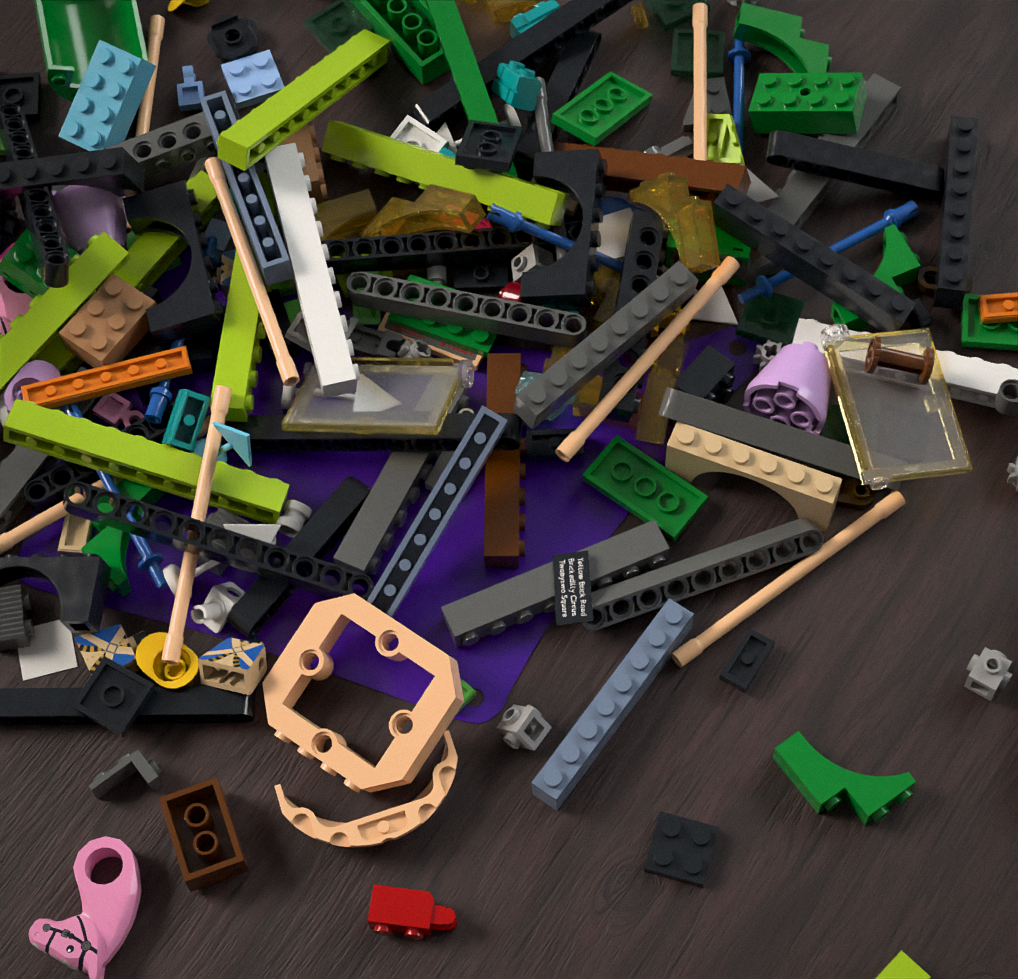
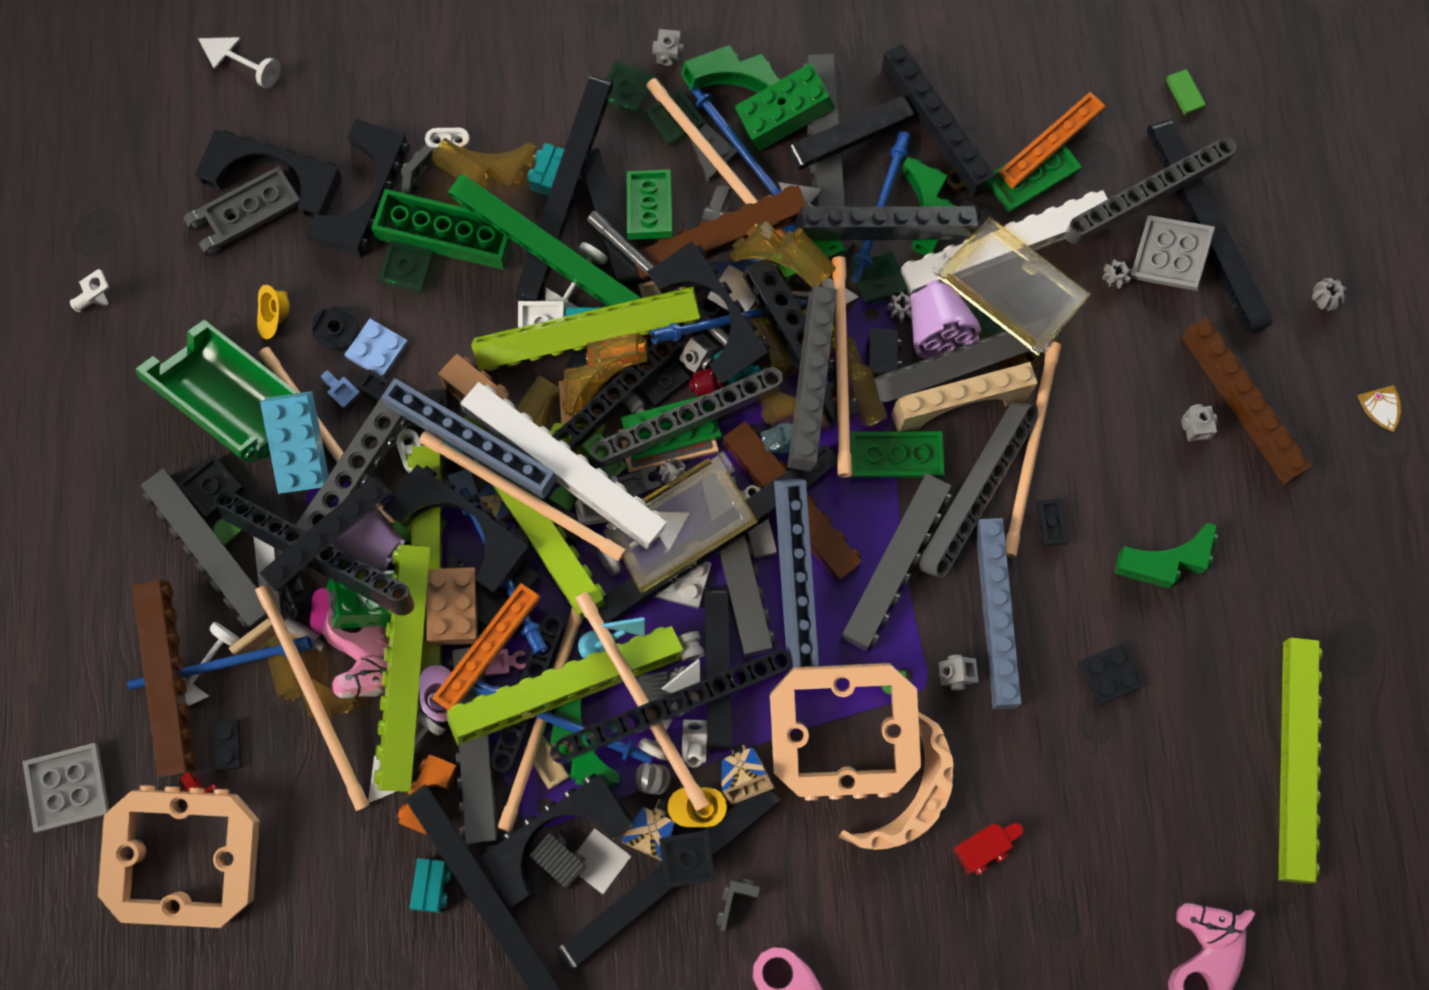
camera: 45 degrees left, 10 degrees up
reddish brown brick [159,777,249,892] -> none
teal brick [162,389,211,452] -> none
lime brick [217,29,390,171] -> none
black plate [455,120,522,173] -> none
teal brick [491,60,542,111] -> none
black sticker [553,551,593,625] -> none
clear yellow tile [631,2,649,30] -> none
lime wing [707,114,745,166] -> none
reddish brown hose [865,336,935,385] -> none
none -> light grey piece [635,763,670,795]
none -> white plate [655,551,711,609]

